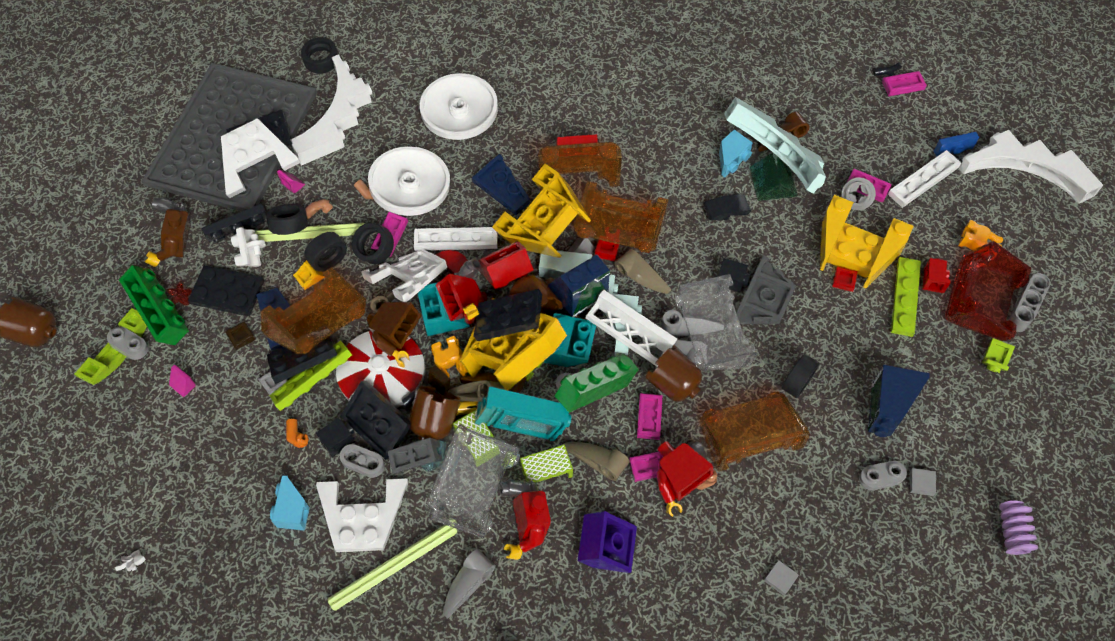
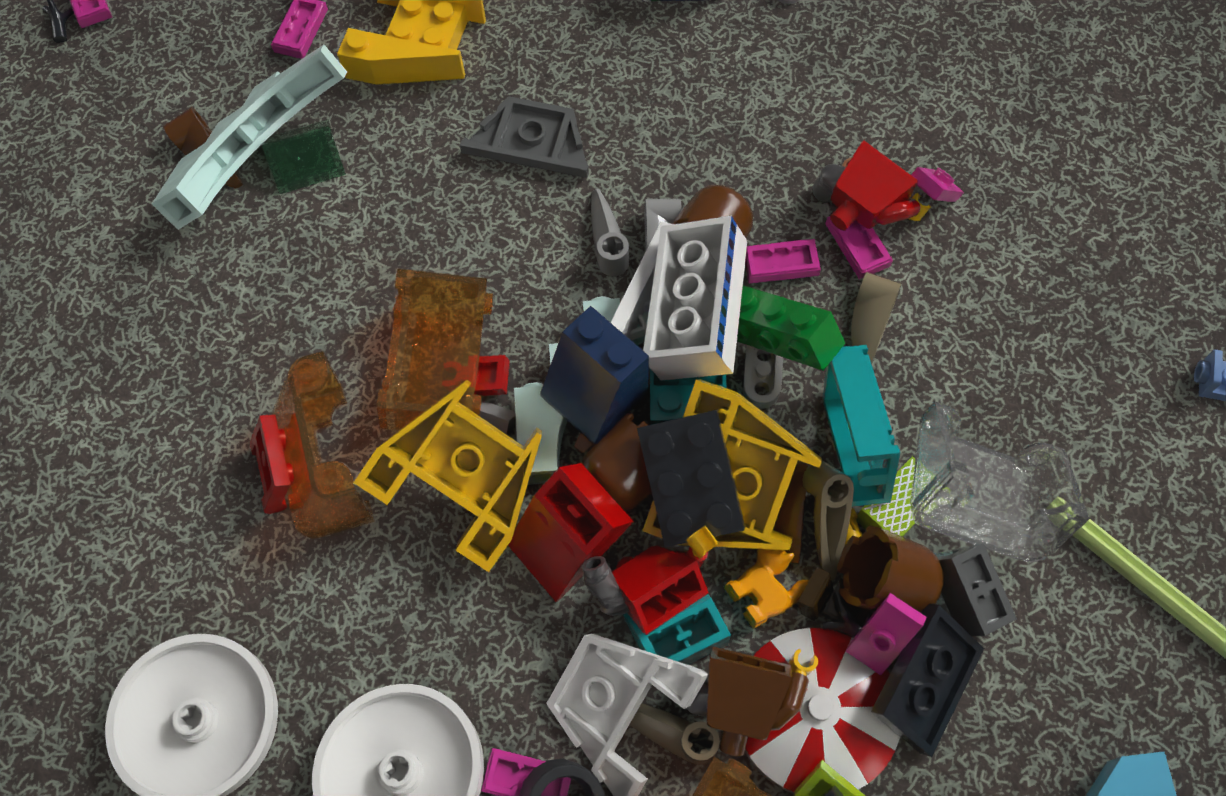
camera: 100 degrees left, 5 degrees up
black brick [316,417,355,458] -> none
white wing [316,479,408,552] -> none
light grey plate [340,444,385,478] -> none
white plate [414,227,498,251] -> none
red tile [436,250,468,274] -> none
light grey piece [443,549,496,619] -> none
dark blue wing [472,154,530,215] -> none
red torso [499,479,551,560] -> none
lime panel [520,445,573,483] -> none
dark purple slope [577,511,637,573] -> none
dark tan piece [614,249,672,294] -> none
clear windscreen [675,274,757,371] -> none
clear orange windscreen [699,391,810,472] -> none
black slope [703,194,751,220] -> none
black brick [716,258,750,292] -> none
medium azure slope [719,130,753,177] -> none
light grey tile [764,560,799,596] -> none
black tyre [782,354,820,398] -> none
red tile [832,266,858,292] -> none
light grey gear [842,178,876,210] -> none
none -> white brick [643,216,747,380]
none -> dark pink plate [846,593,927,675]
none -> dark pink plate [911,167,964,202]

